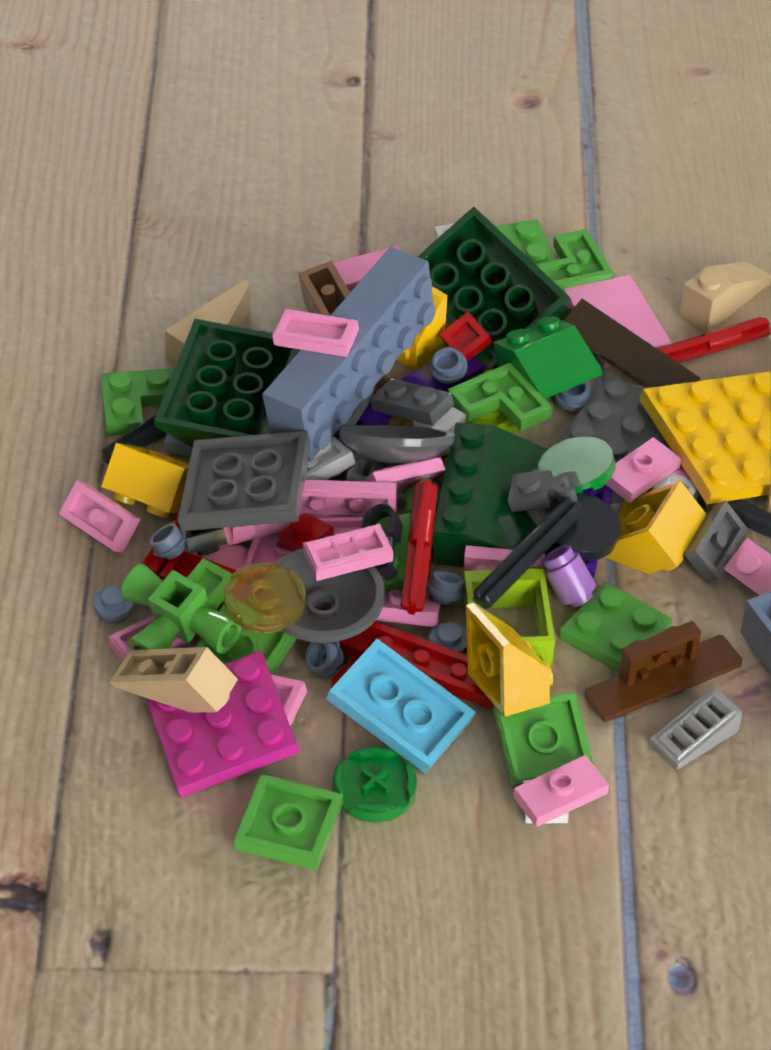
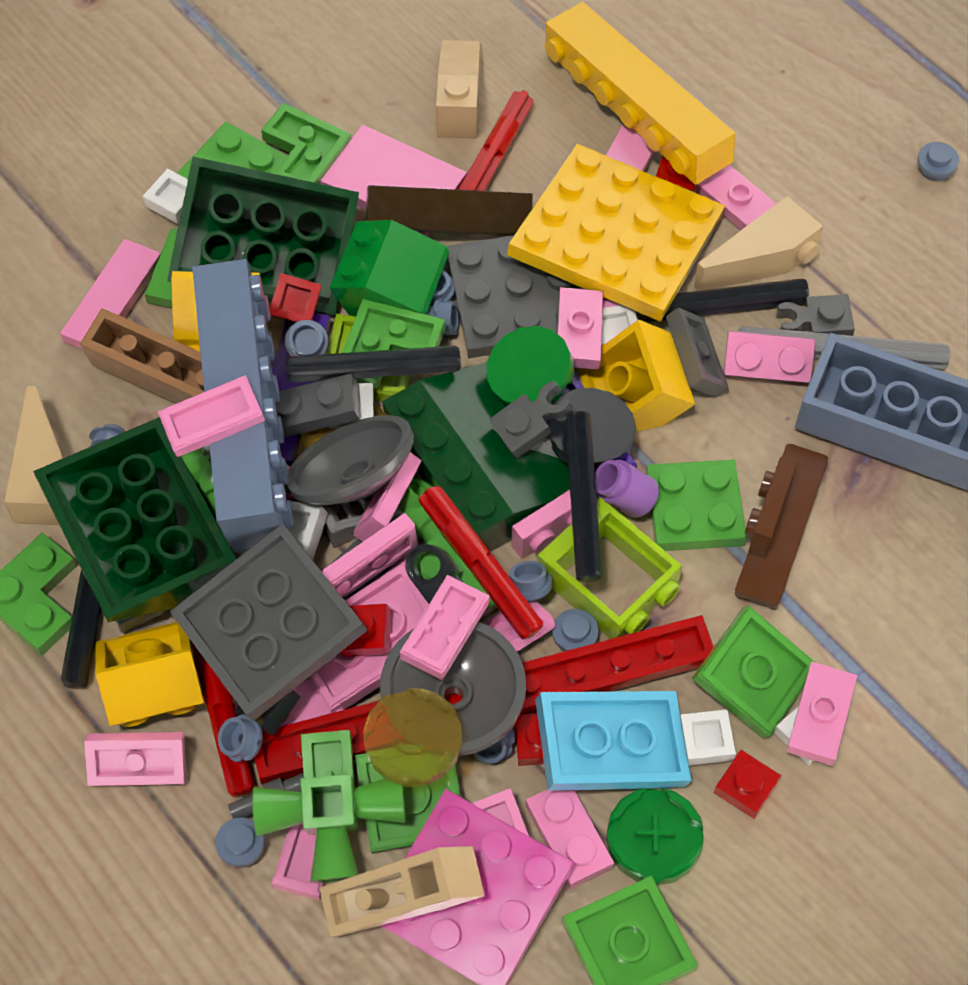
camera: 40 degrees left, 15 degrees up
yellow slope [466,603,553,717] -> none
light grey slope [649,688,742,770] -> none
none -> black axle [286,346,461,383]
none -> sand blue plate [427,298,459,340]
none -> bright pink plate [525,789,614,890]
none -> white plate [680,709,736,766]
none -> red plate [714,750,782,819]

